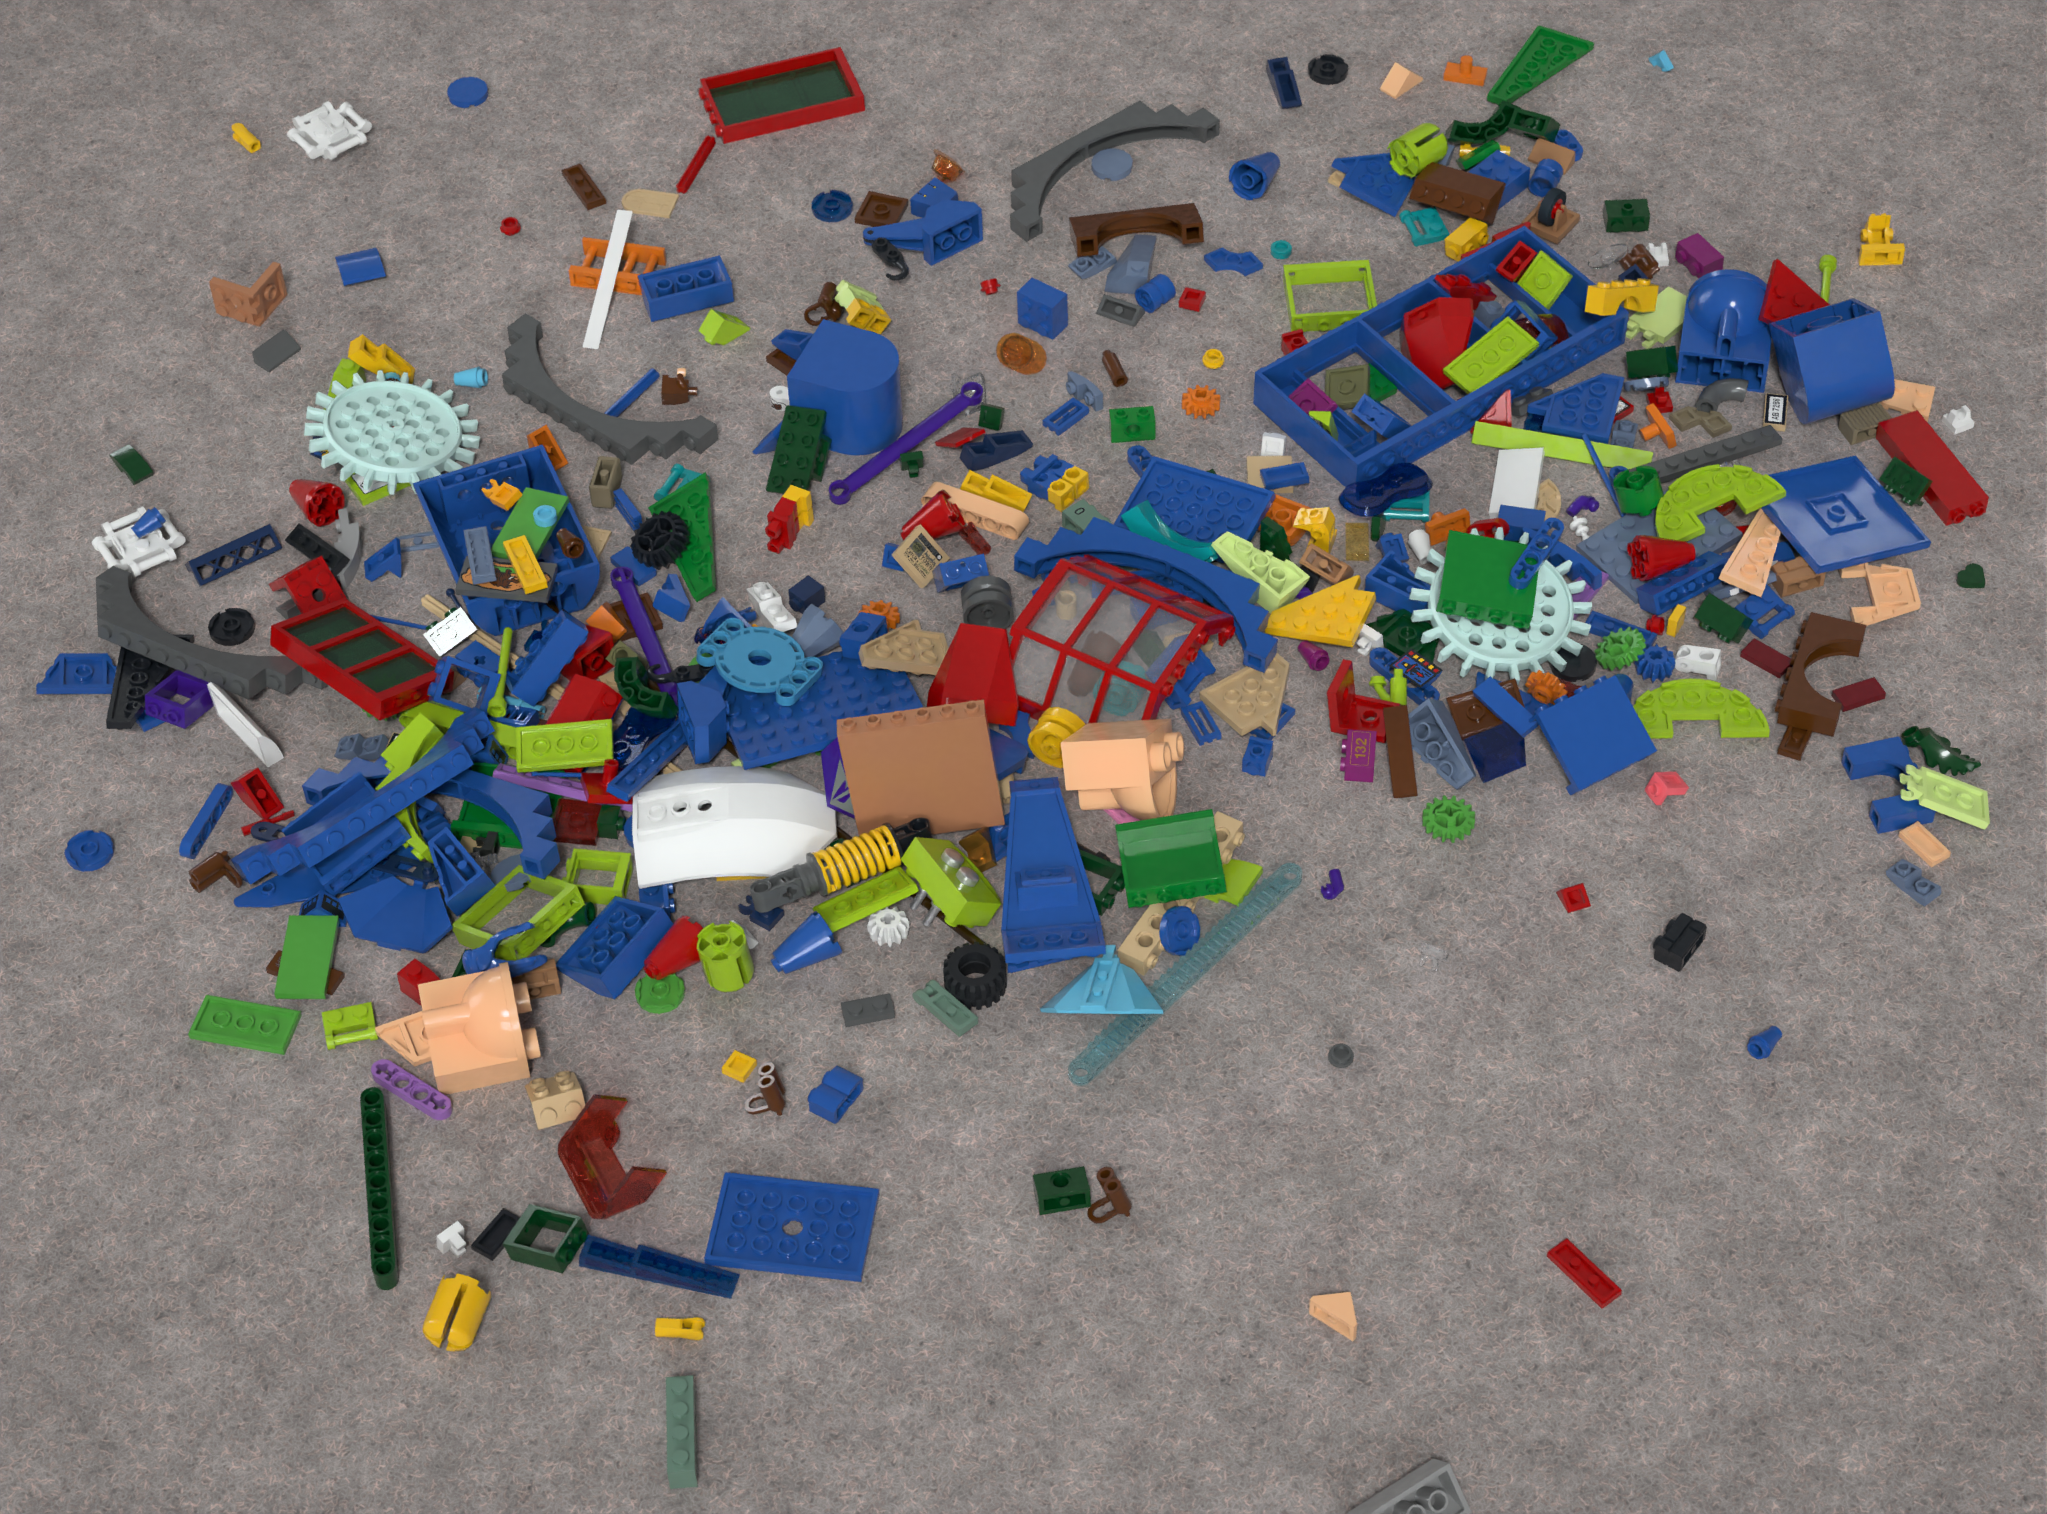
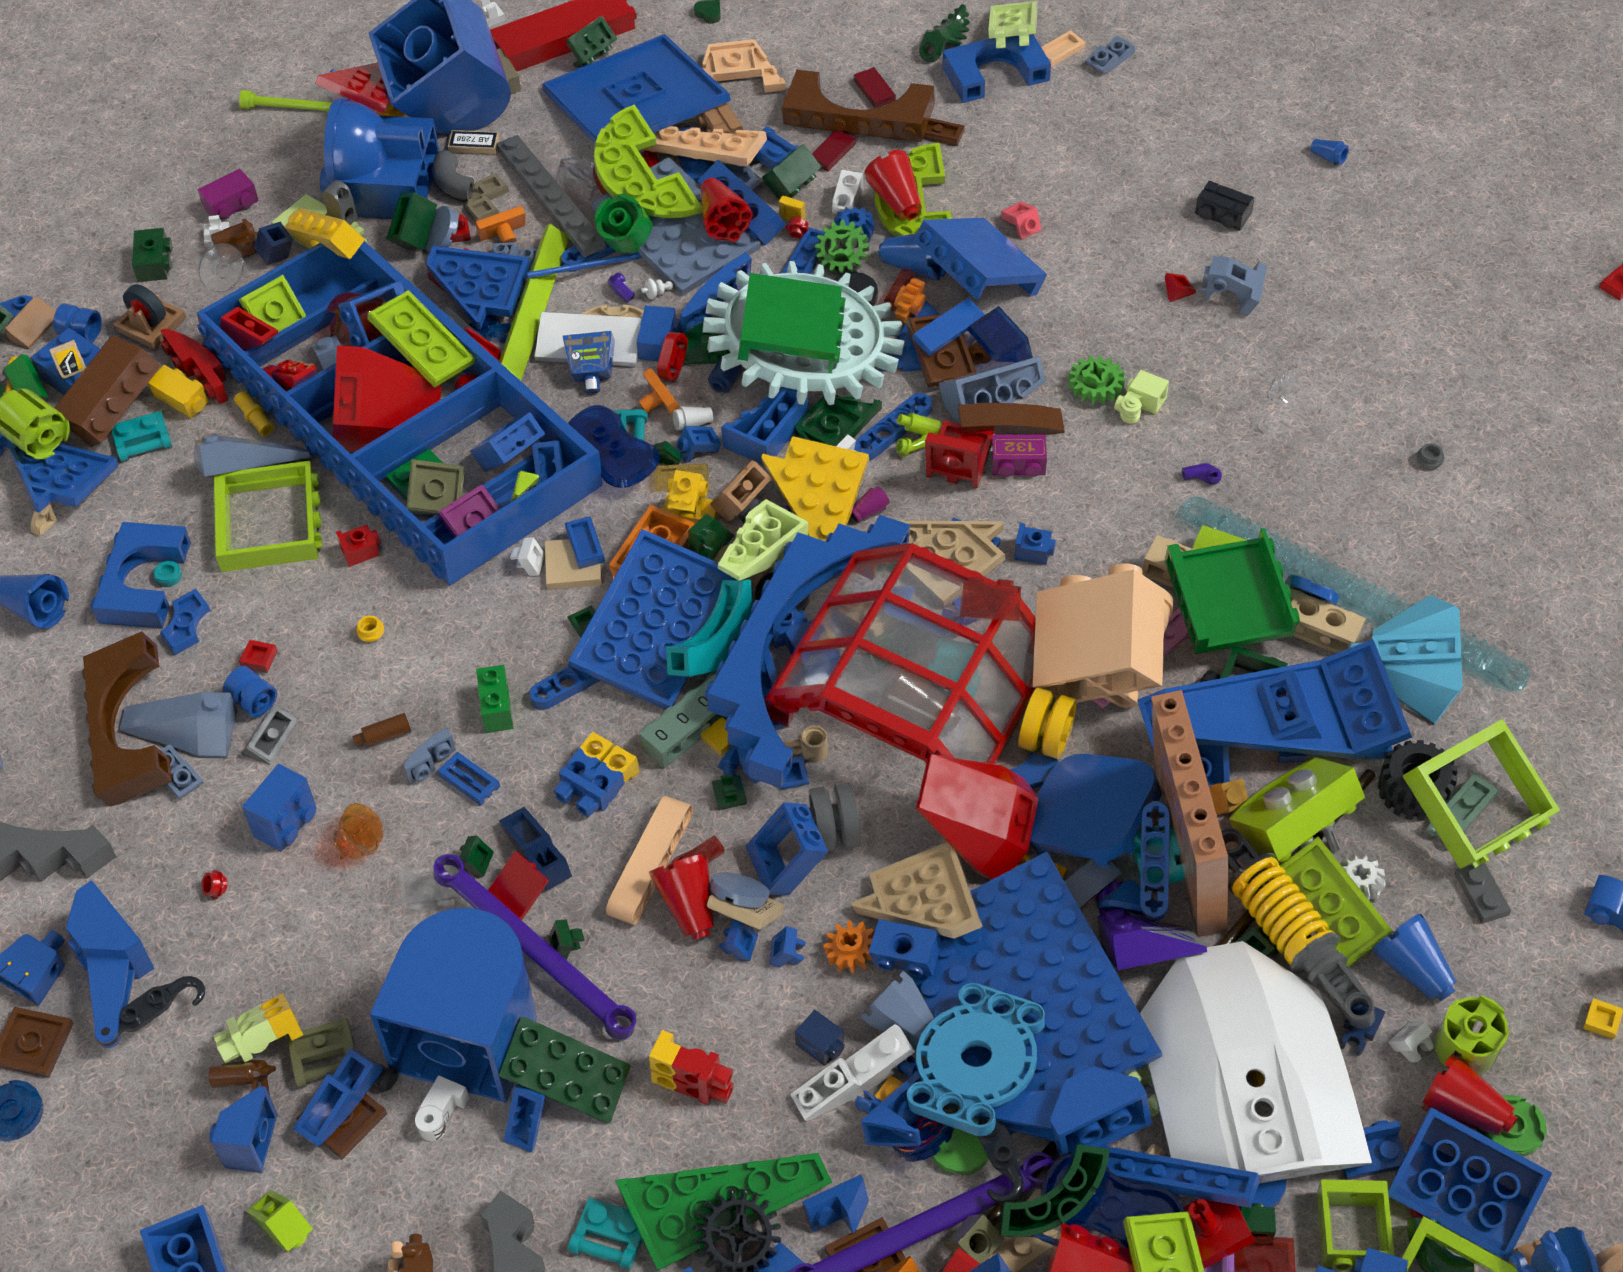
camera: 95 degrees left, 5 degrees up
yellow slope [960,470,1032,512] -> none
orange gear [1182,385,1220,419] -> none
piece [1389,648,1443,689] -> none
blue beam [1509,518,1564,589] -> none
yellow tile [1858,213,1905,266] -> none
none -> slope [49,340,86,379]
none -> blue arch [91,522,191,629]
none -> sand blue wedge [194,433,310,477]
none -> blue slope [209,1086,278,1173]
none -> dark grey leg [321,180,358,225]
none -> blue torso [563,331,615,393]
none -> sand blue tile [709,872,770,908]
none -> blue tile [770,926,806,967]
none -> red cone [864,150,922,221]
none -> clear red bracket [960,577,1021,622]
none -> yellowish green brick [1114,370,1169,424]
none -> sand blue tile [1201,256,1267,316]
none -> lime window [1403,718,1560,869]

